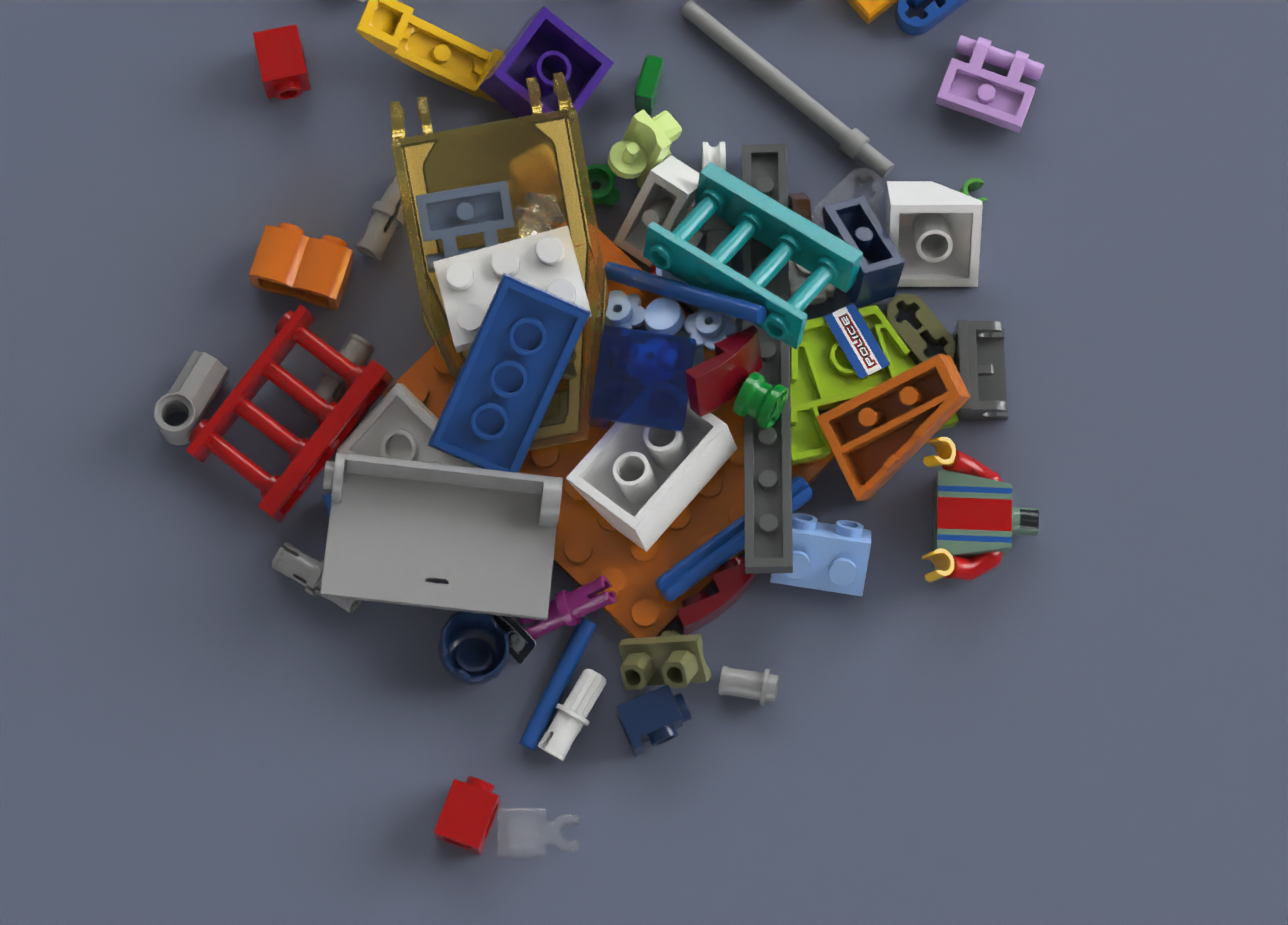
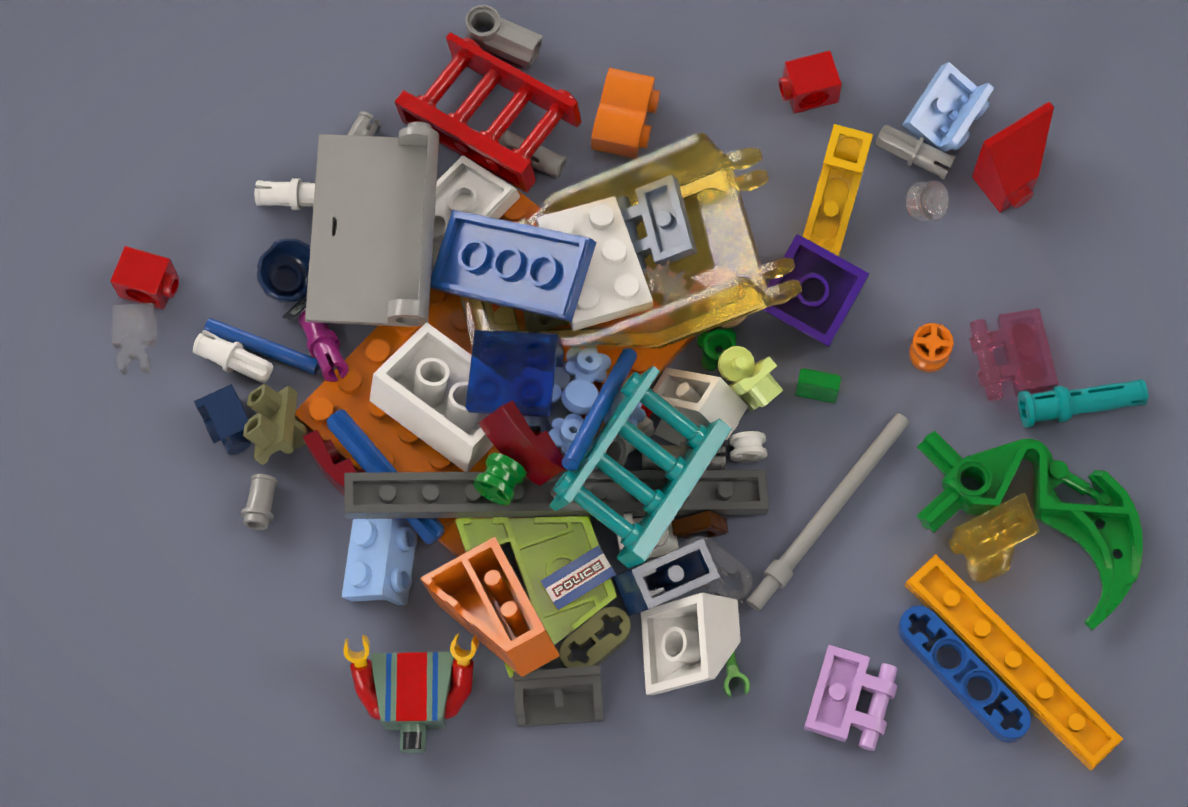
camera: 90 degrees right, 5 degrees down
none -> white pin [254,178,315,210]

